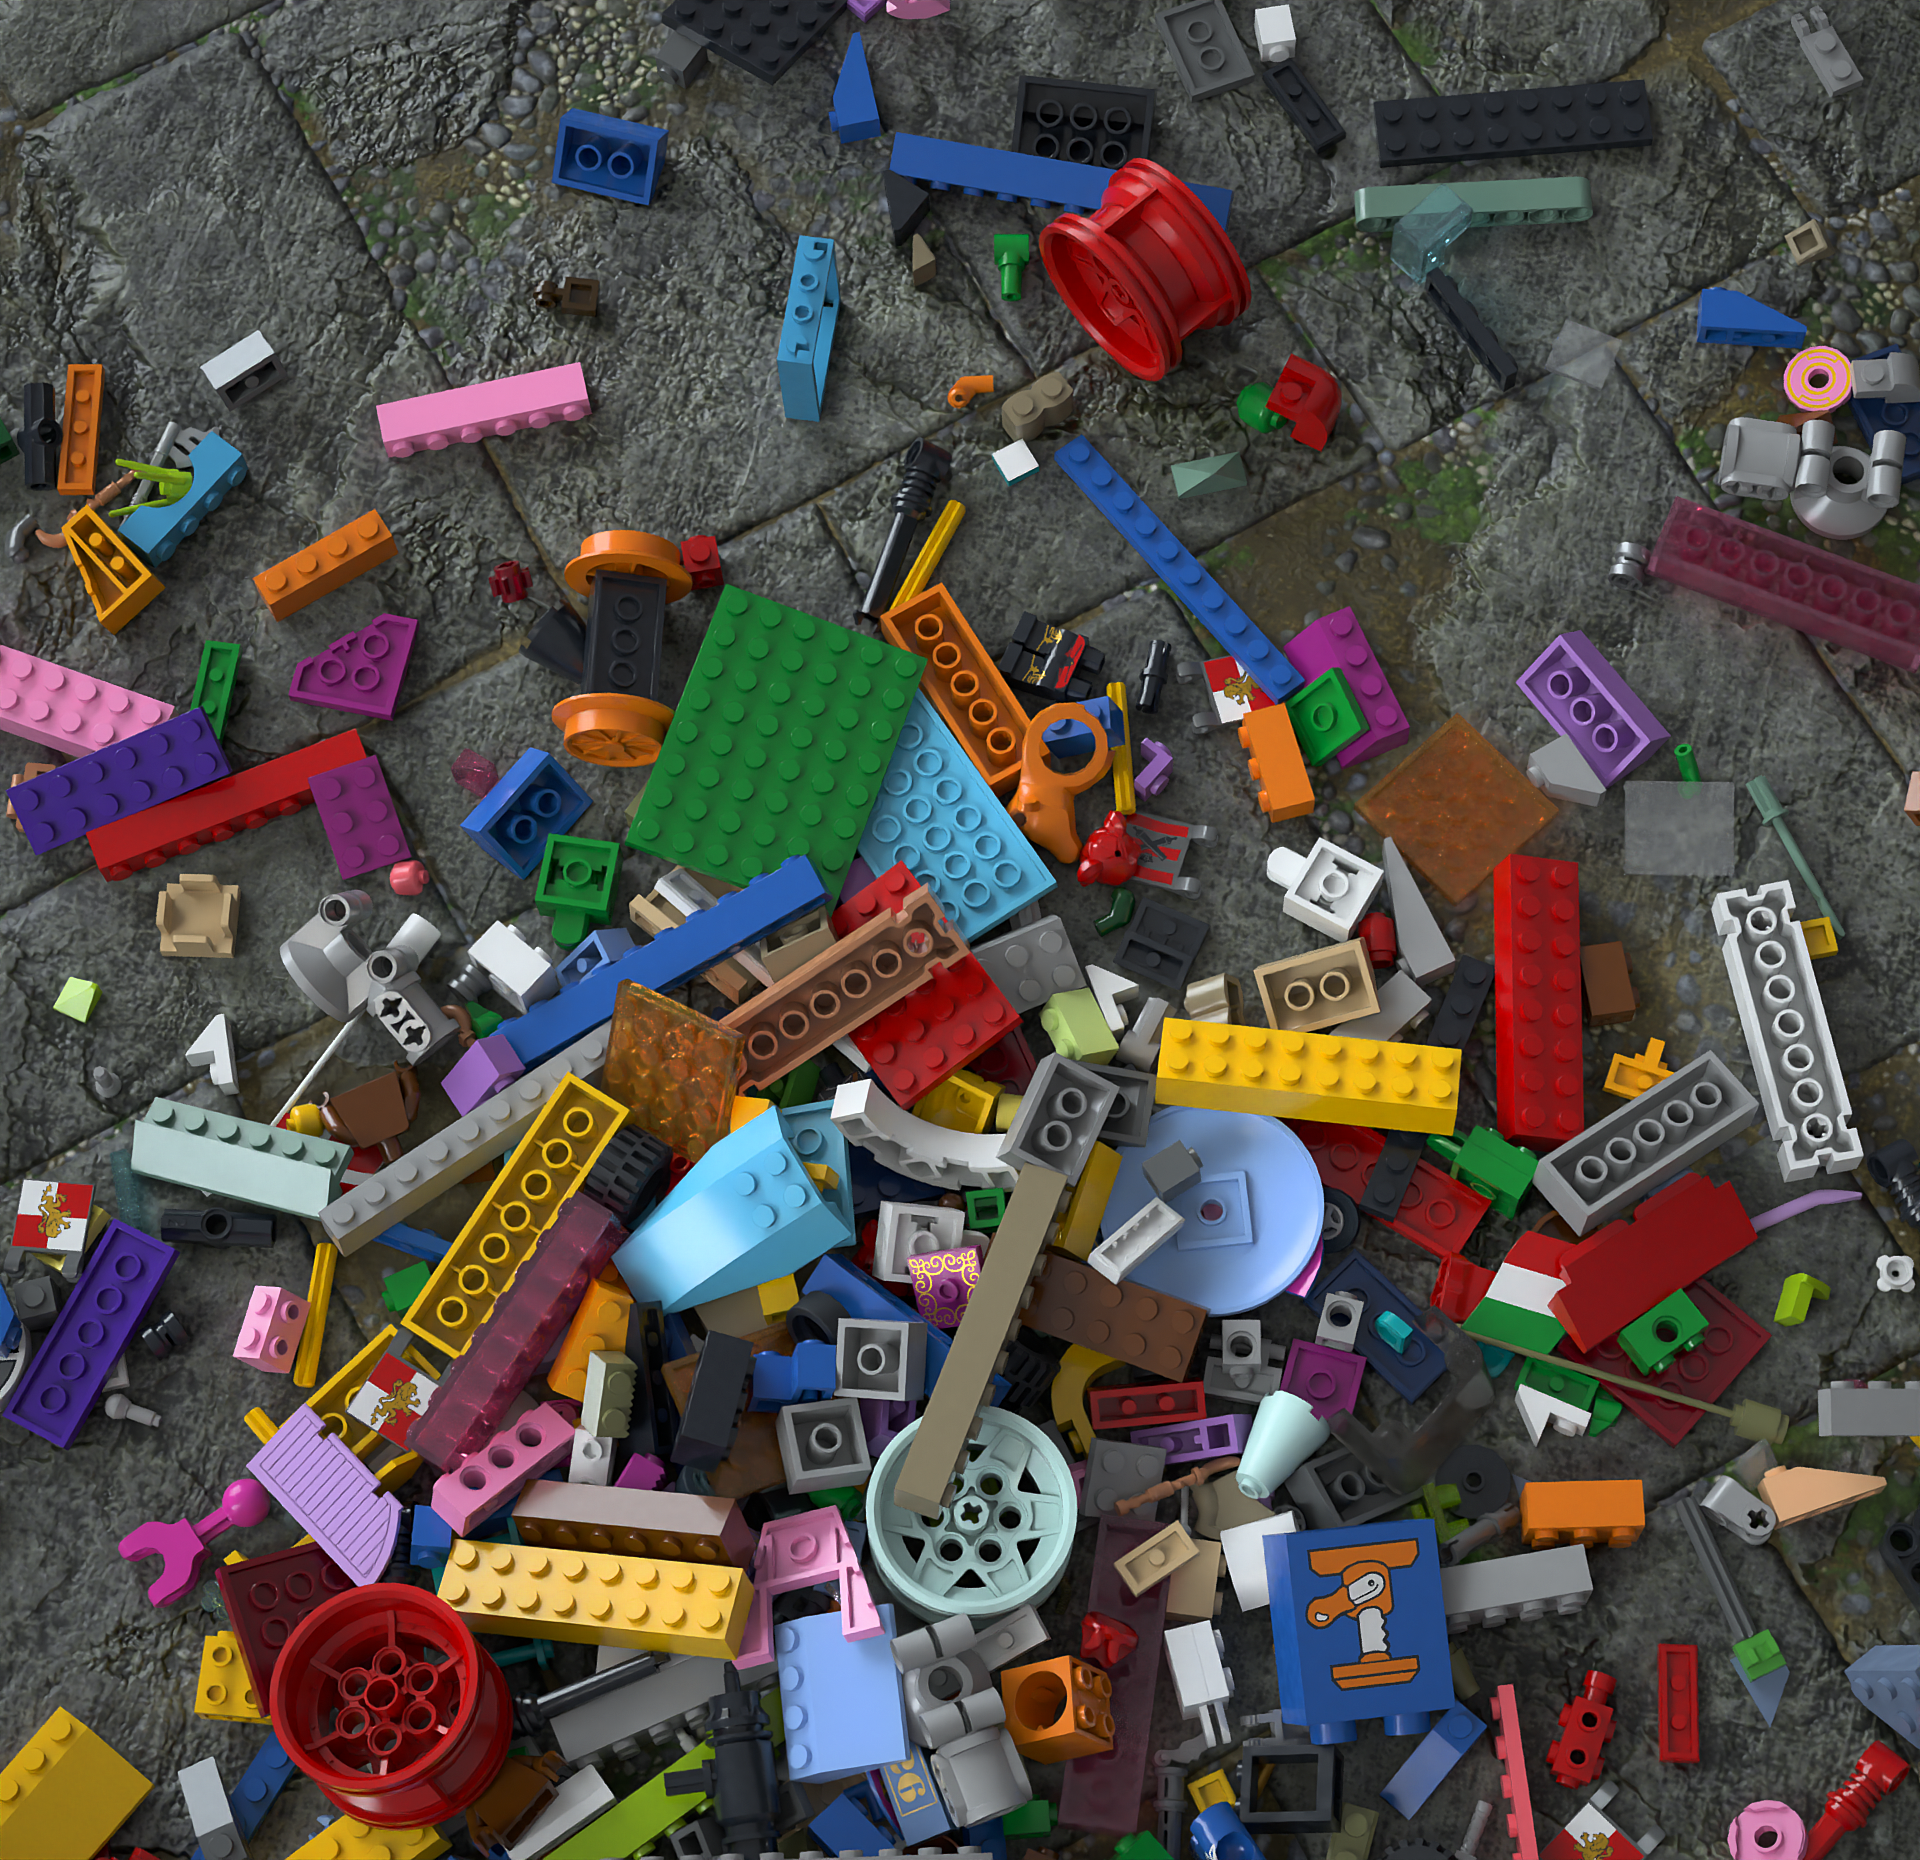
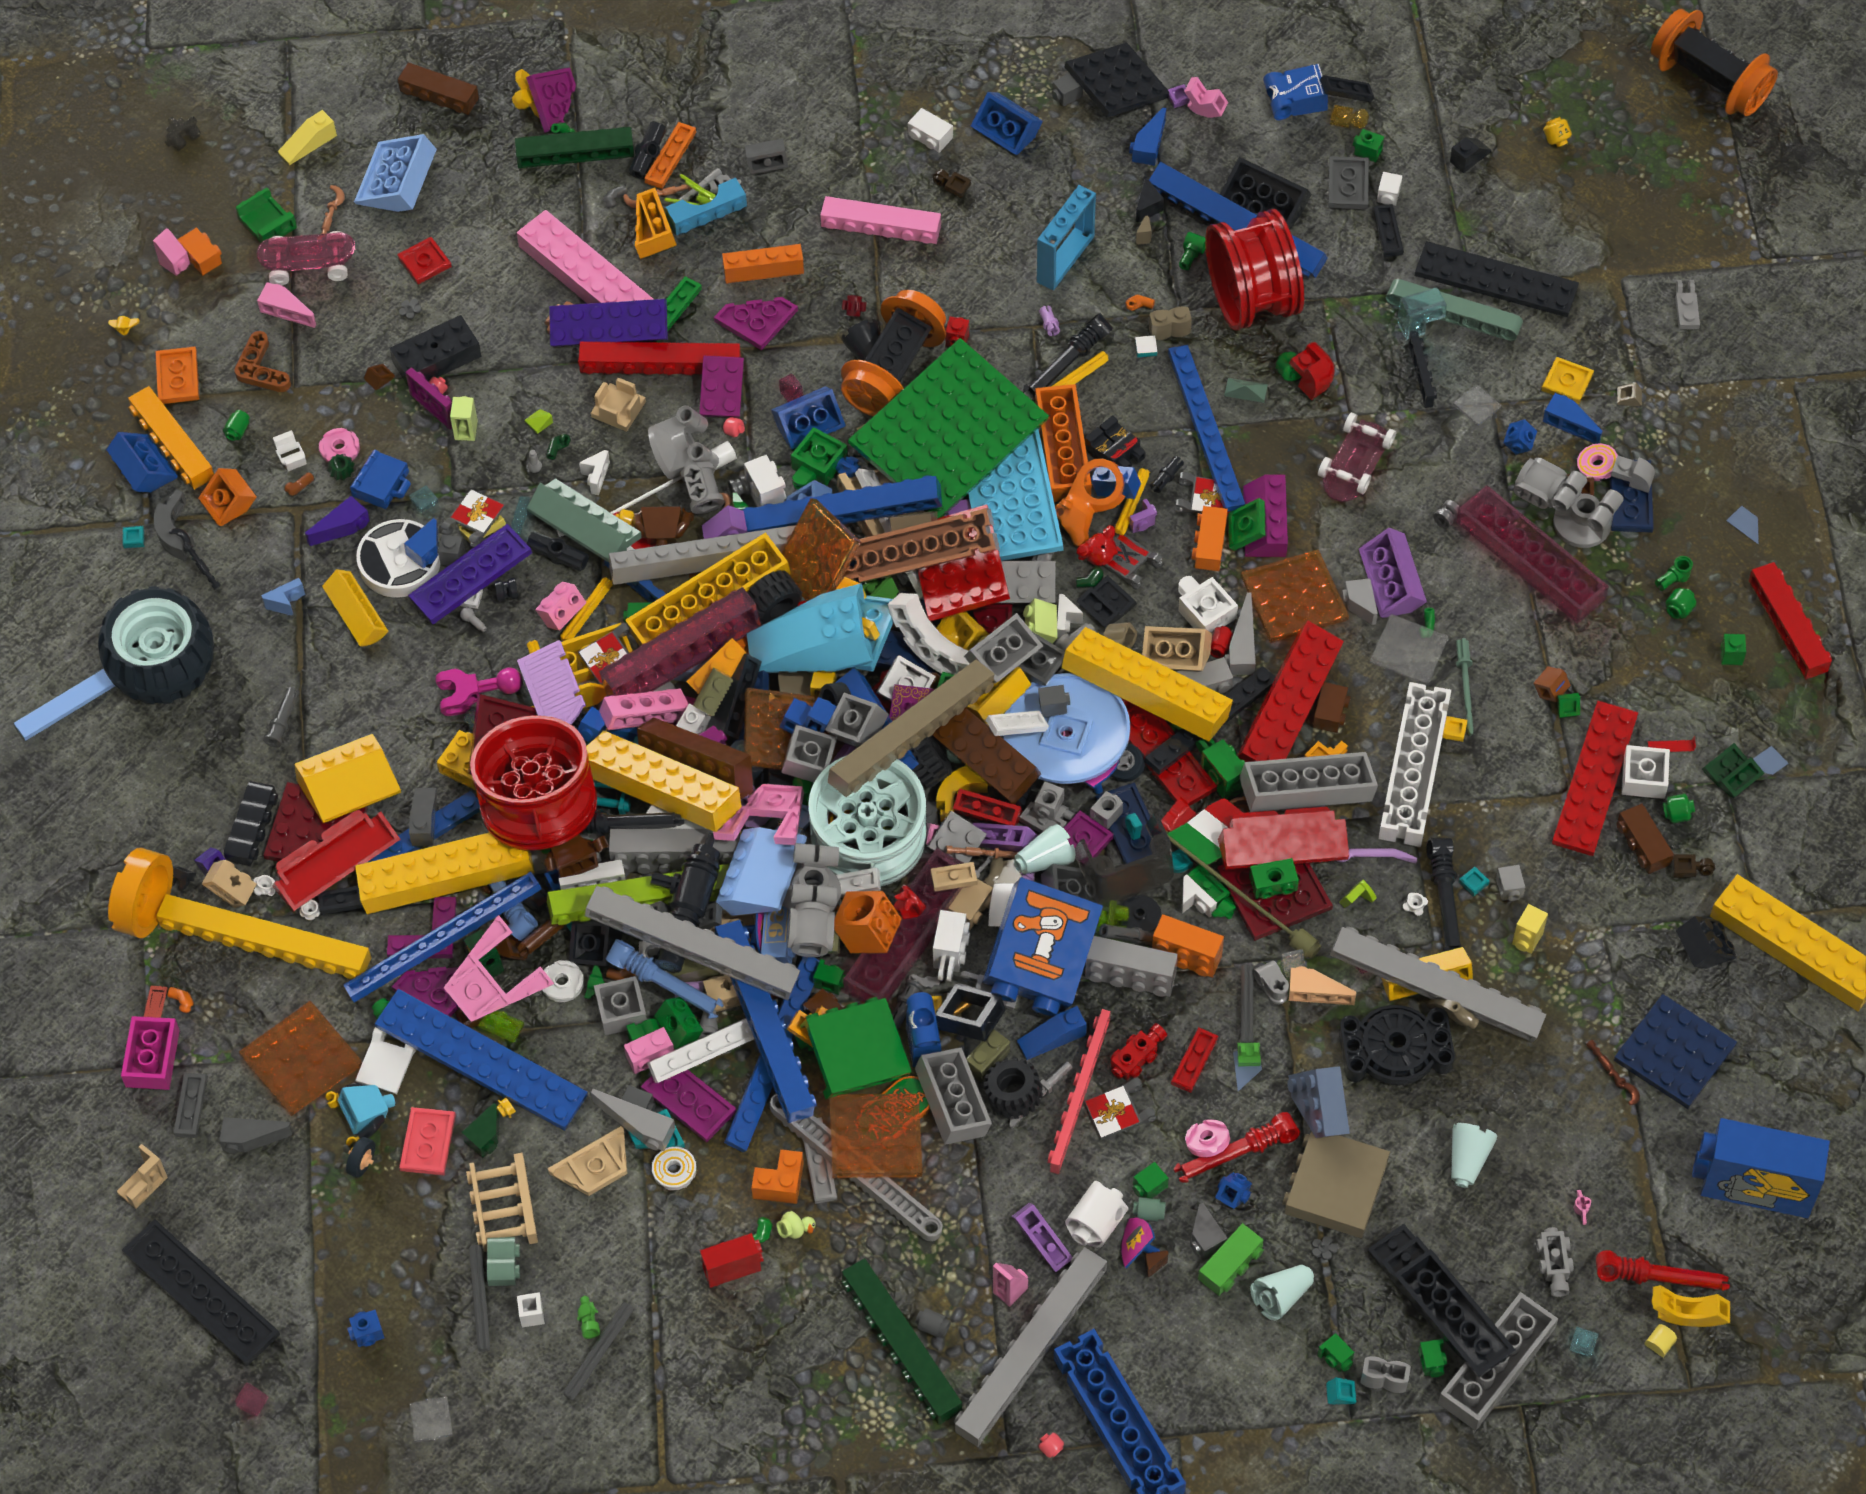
camera: 20 degrees right, 10 degrees down
black brick [670,1330,757,1474] -> none
olive cone [1448,1641,1481,1701] -> none
none -> dark green arm [546,434,571,460]
none -> blue gear [836,456,861,478]
none -> white brick [908,108,953,153]
none -> lavender pin [1039,306,1060,336]
none -> clear pink piece [1318,412,1396,502]
none -> blue brick [1503,419,1537,455]
none -> yellow tile [1541,357,1594,404]

